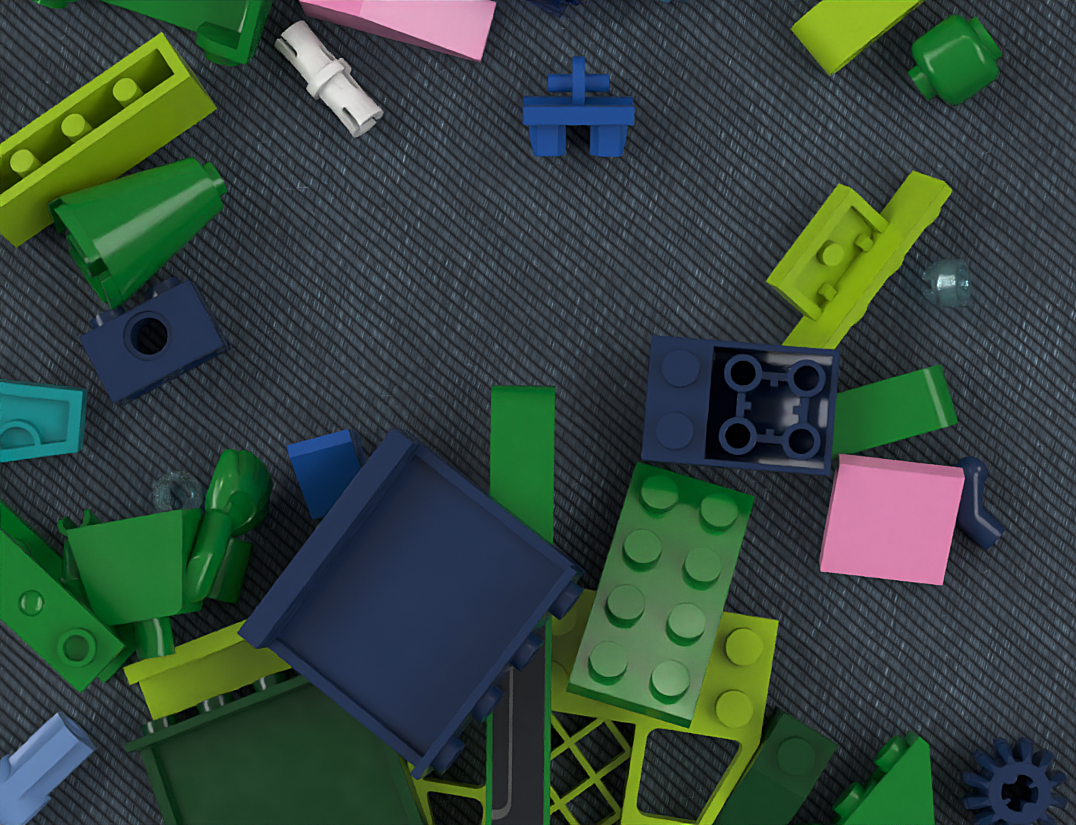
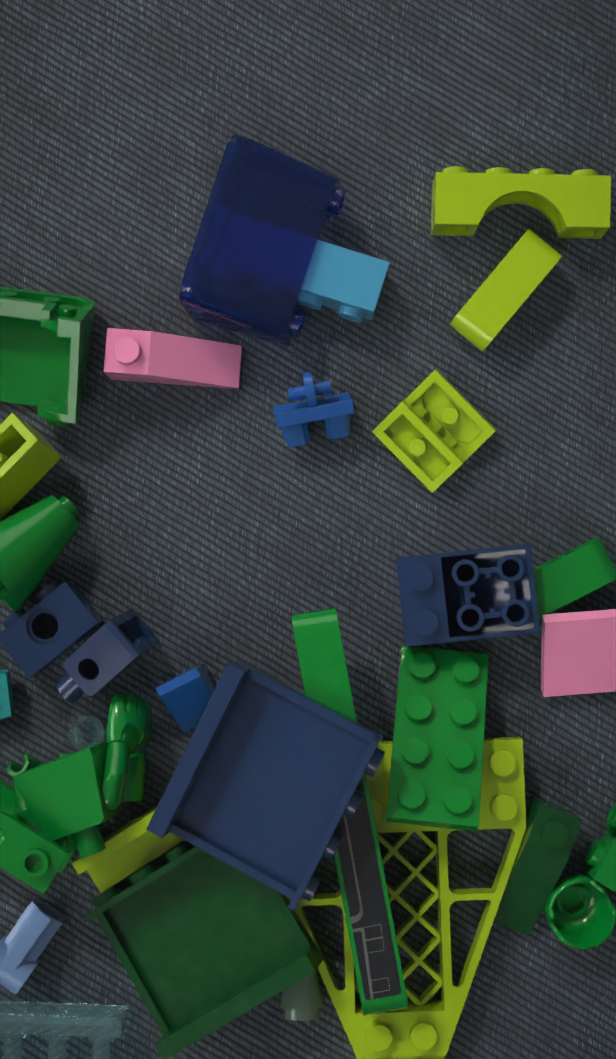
camera: 10 degrees left, 0 degrees up
white pin [274,20,384,138] -> none
lime bracket [765,170,952,350] -> none
green head [907,14,1004,106] -> none
clear light blue hinge [922,258,971,308] -> none
none -> dark blue torso [56,609,160,703]
none -> lime slope [372,369,497,493]

